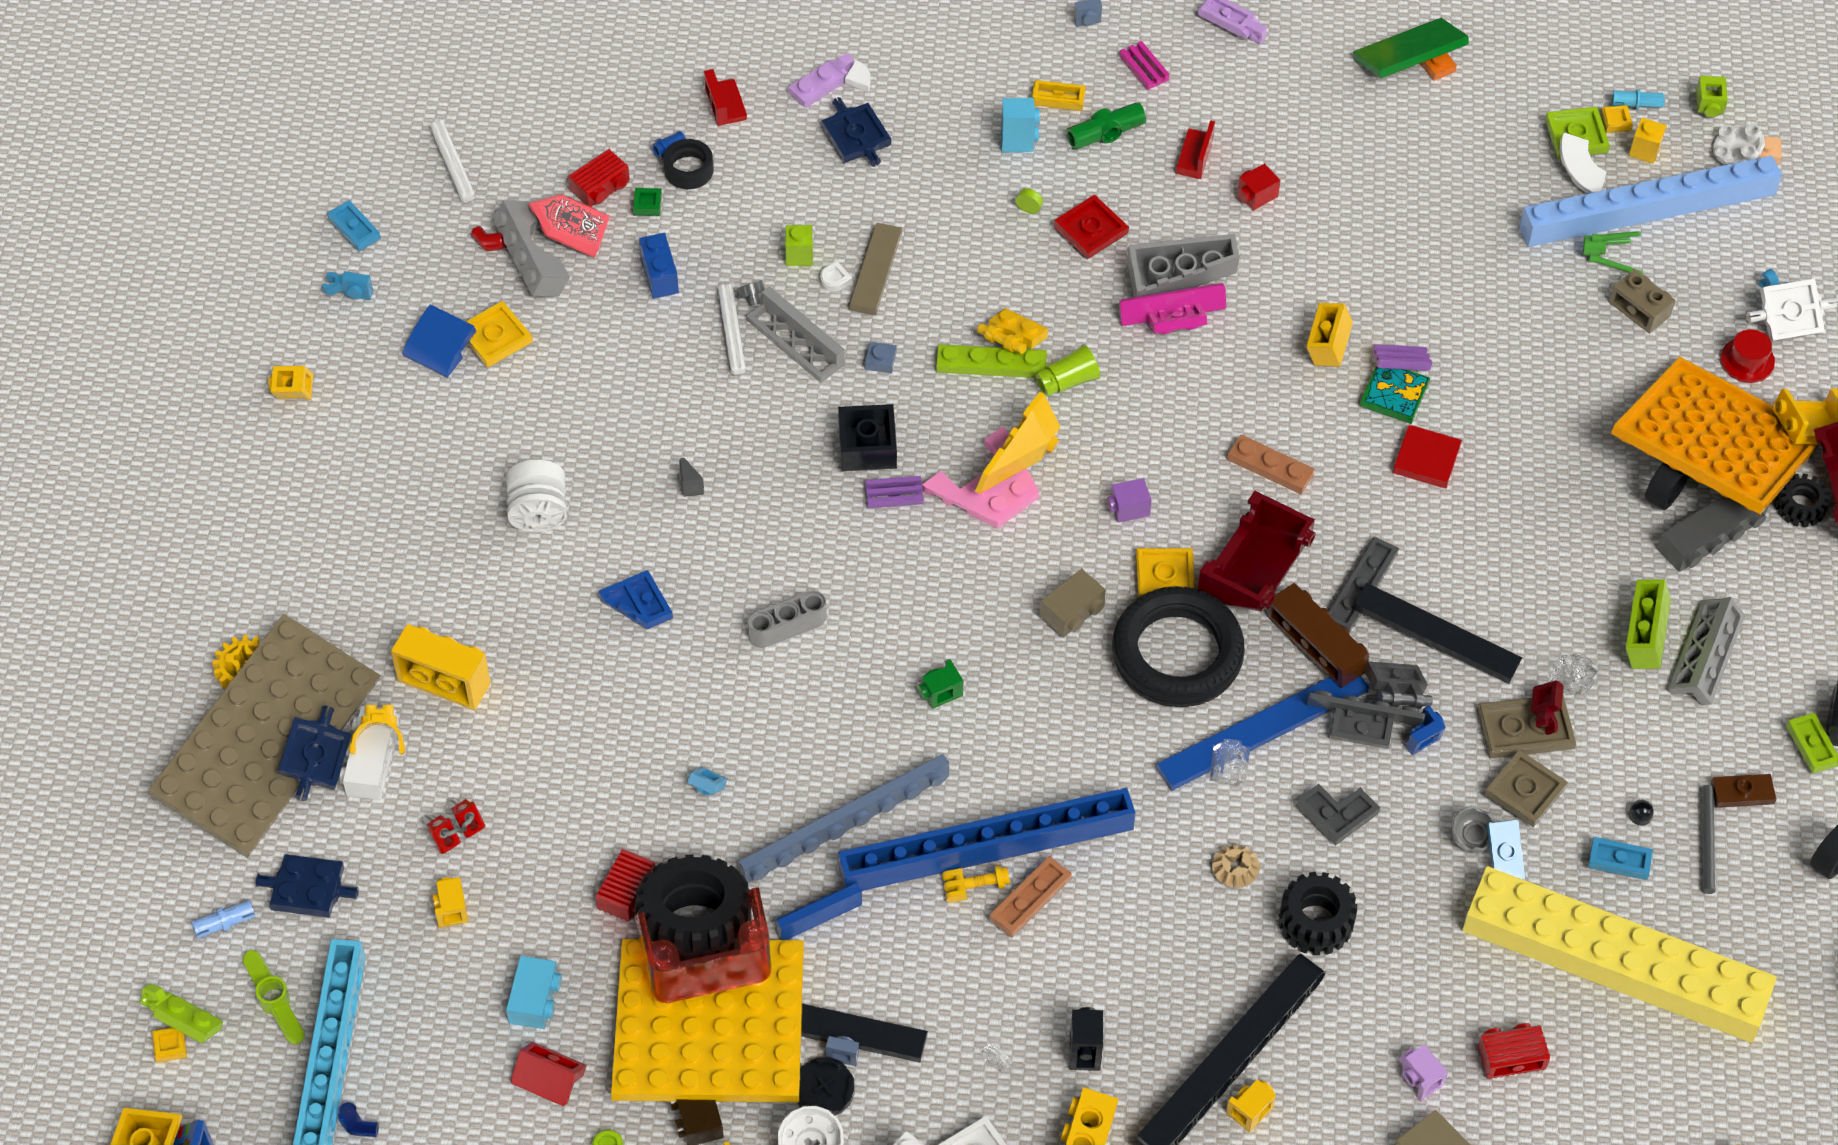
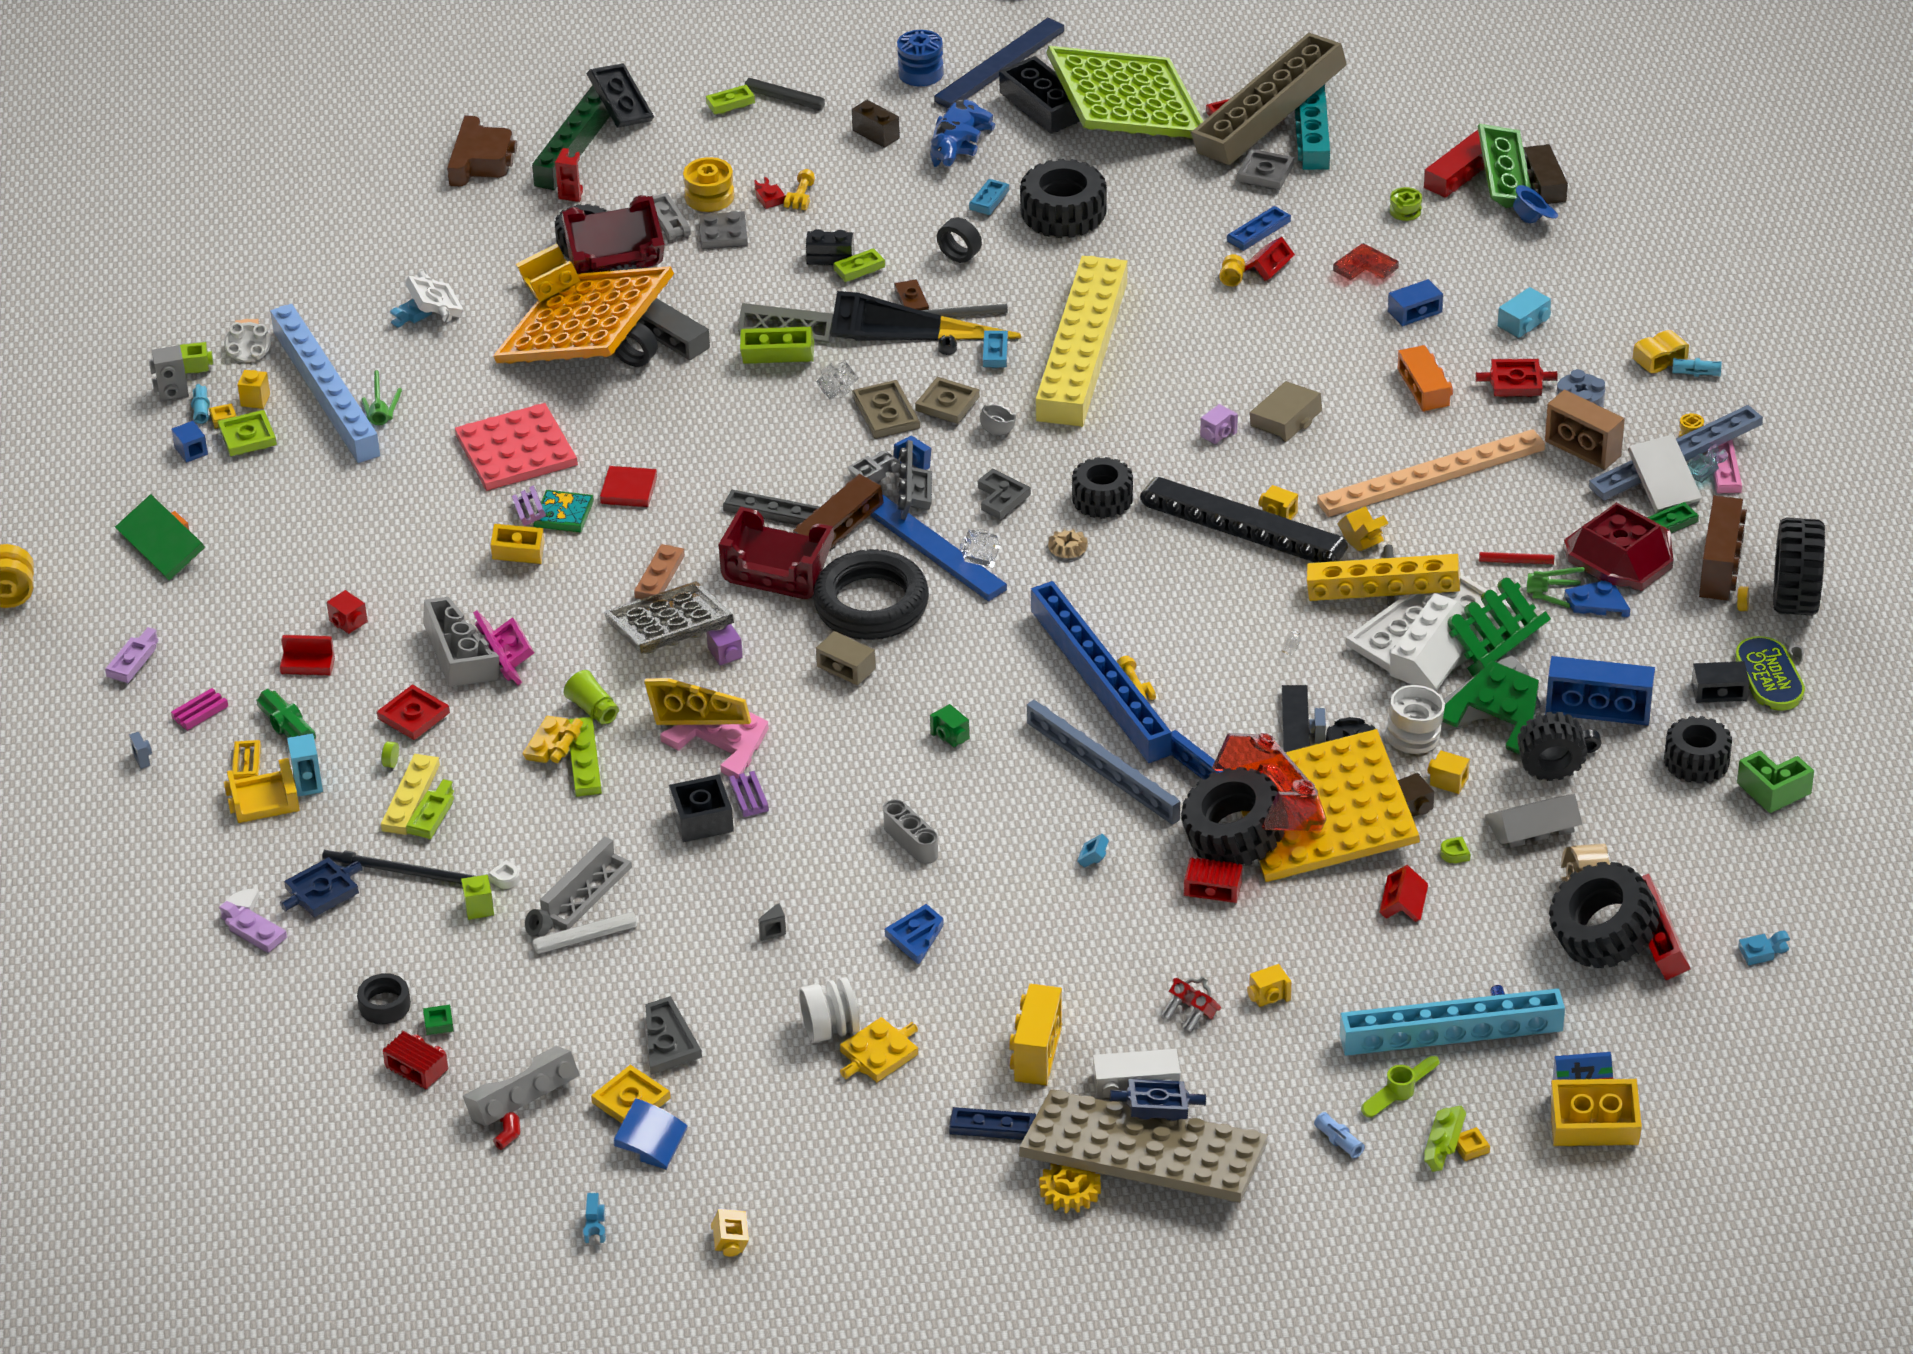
camera: 100 degrees left, 15 degrees down
dark blue plate [256,854,359,918] -> none
dark azure plate [327,200,381,252] -> none
yellow helmet [349,705,405,755] -> none
white axle [430,120,475,203] -> none
medium azure brick [506,956,562,1029] -> none
coral tile [528,194,610,258] -> none
blue brick [639,233,679,299] -> none
blue pin [652,131,686,158] -> none
red panel [704,69,747,126] -> none
dark tan tile [850,222,902,315] -> none
sand blue plate [865,342,897,374] -> none
nougat plate [989,856,1072,938] -> none
black brick [1069,1007,1103,1071] -> none
yellow tile [1136,548,1195,598] -> none
black tile [1353,582,1523,684] -> none
red brick [1477,1023,1550,1080] -> none
plate [1487,819,1525,879] -> none
dark red plate [1531,680,1564,735] -> none
white tile [1560,133,1607,194] -> none
dark tan brick [1609,269,1676,334] -> none
red piece [1720,329,1775,383] -> none
none -> light grey brick [148,345,189,401]
none -> blue brick [171,421,208,463]
none -> yellow panel [223,758,300,823]
none -> black bar [322,849,476,884]
none -> light yellow plate [381,754,440,835]
none -> lime hinge [406,779,454,839]
none -> coral plate [455,403,578,491]
none -> clear smoke plate [604,581,734,654]
none -> dark grey wing [645,996,702,1075]
none -> black plate [831,291,1022,341]
none -> yellow plate [840,1017,918,1082]
none -> dark blue tile [949,1107,1036,1140]

